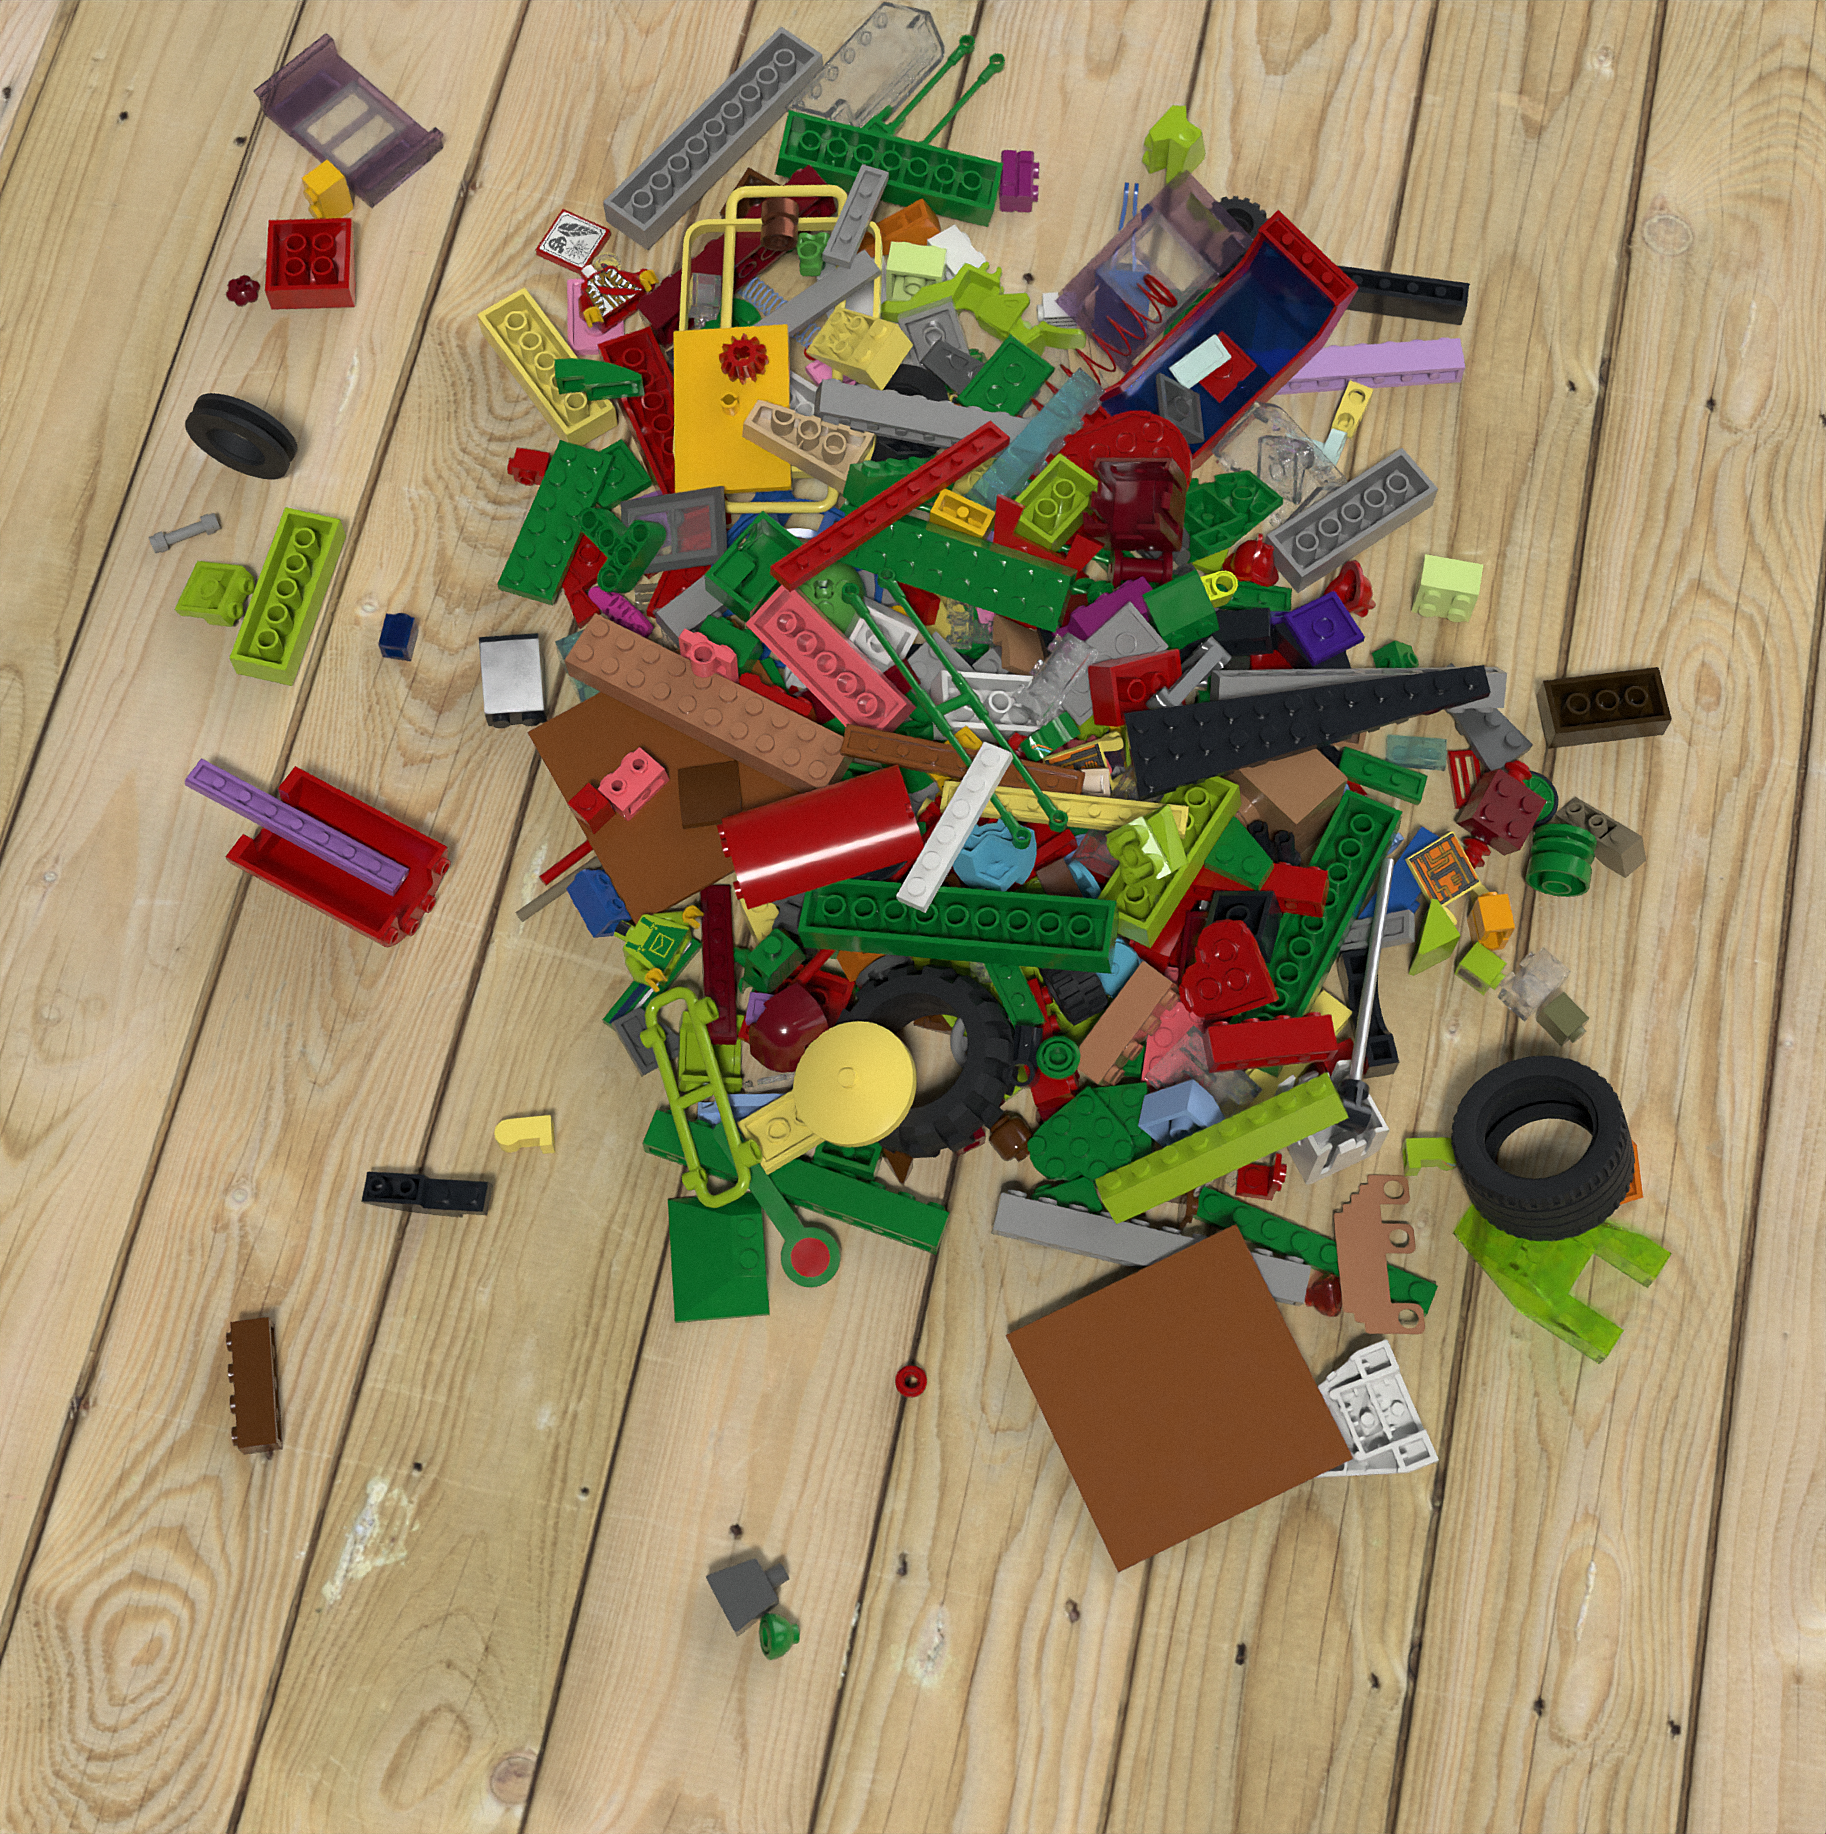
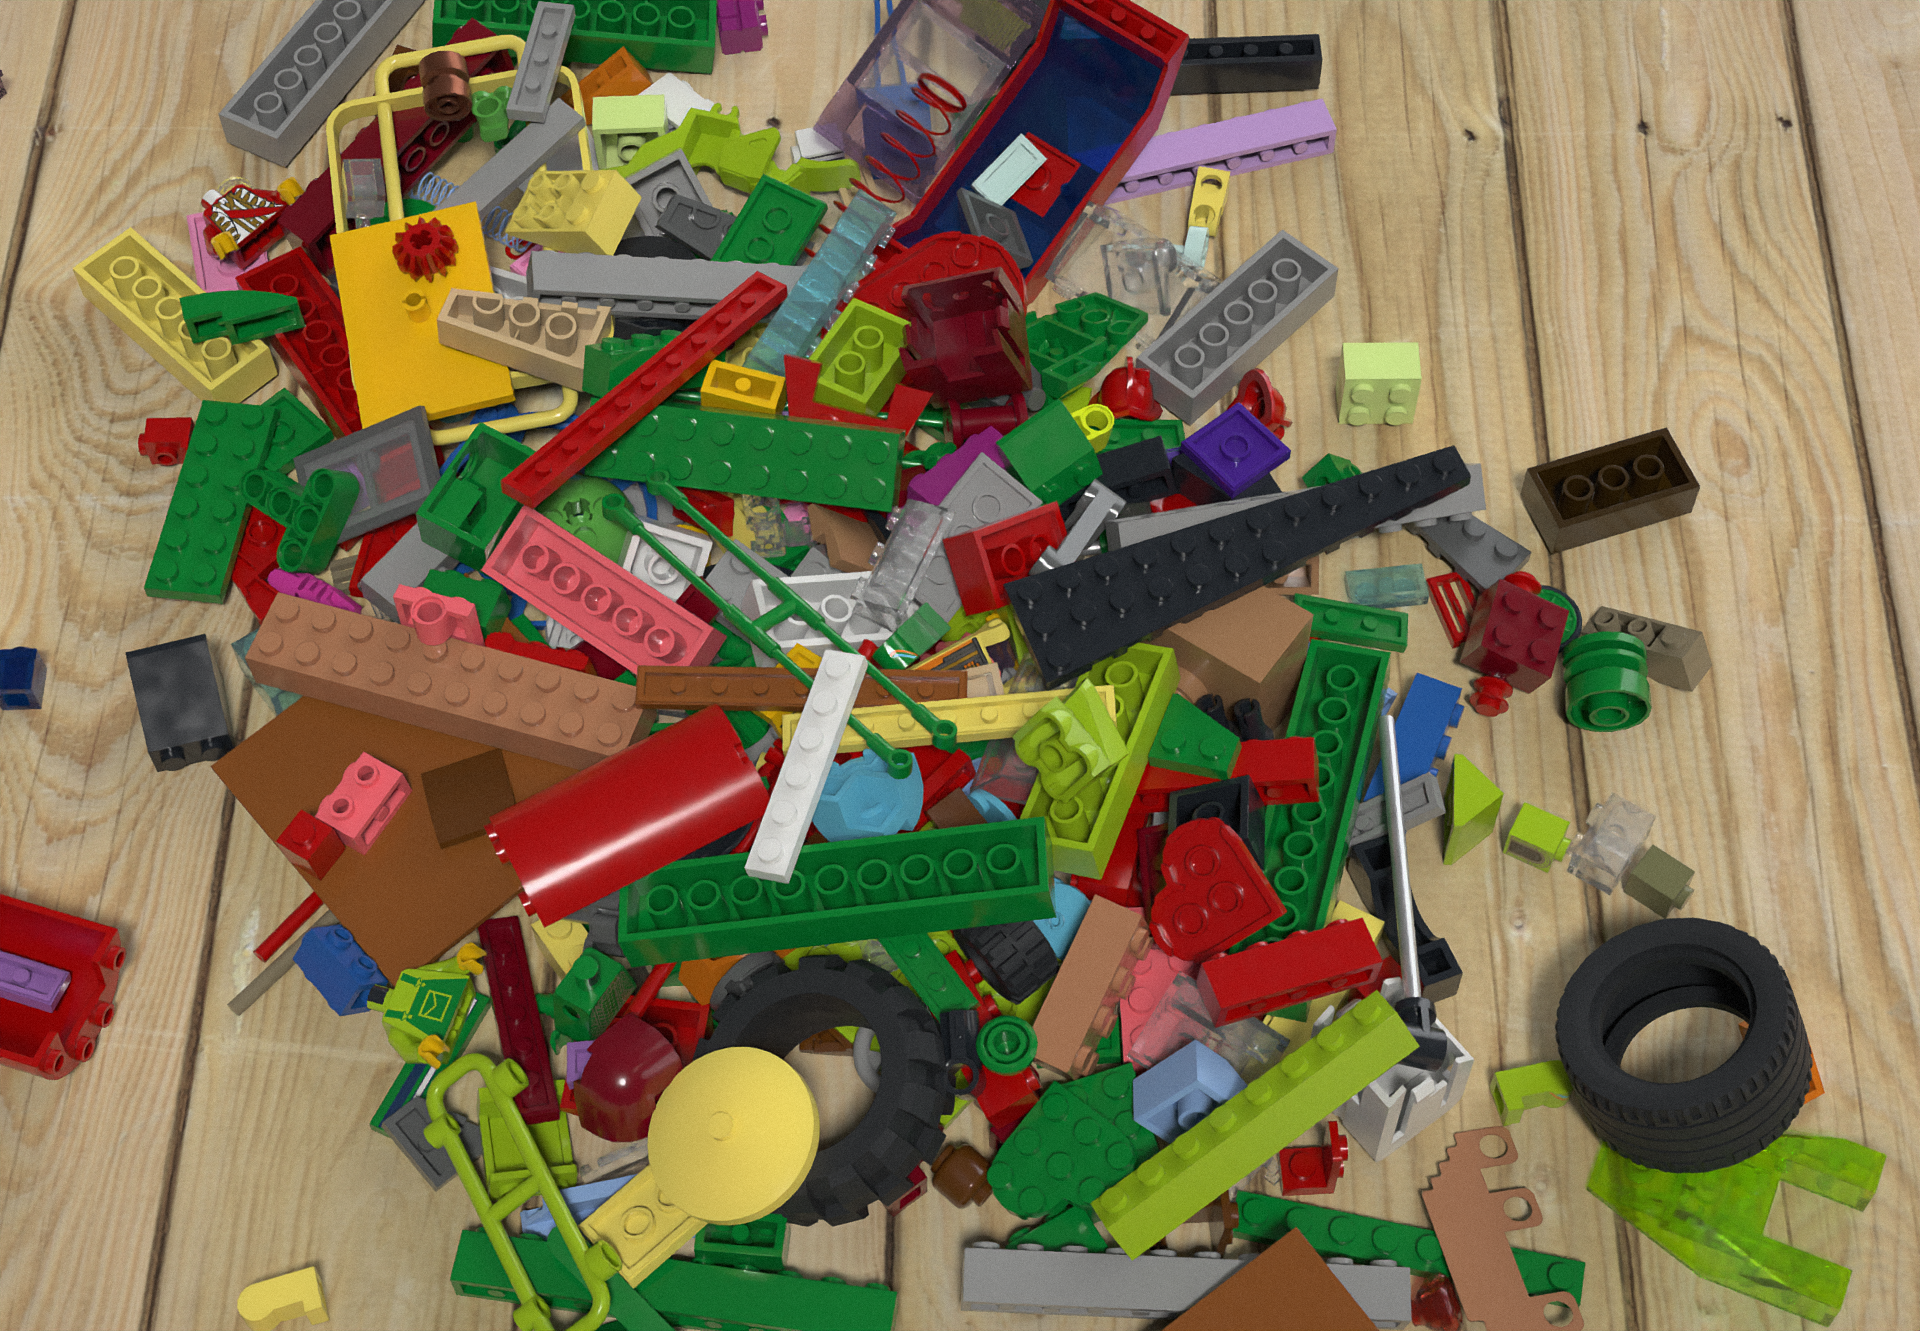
camera: 10 degrees left, 10 degrees down
tile [535,209,611,275] -> none
reddish brown slope [883,1149,913,1185] -> none
flag [1405,831,1489,925] -> none
light orange piece [1467,892,1515,951] -> none

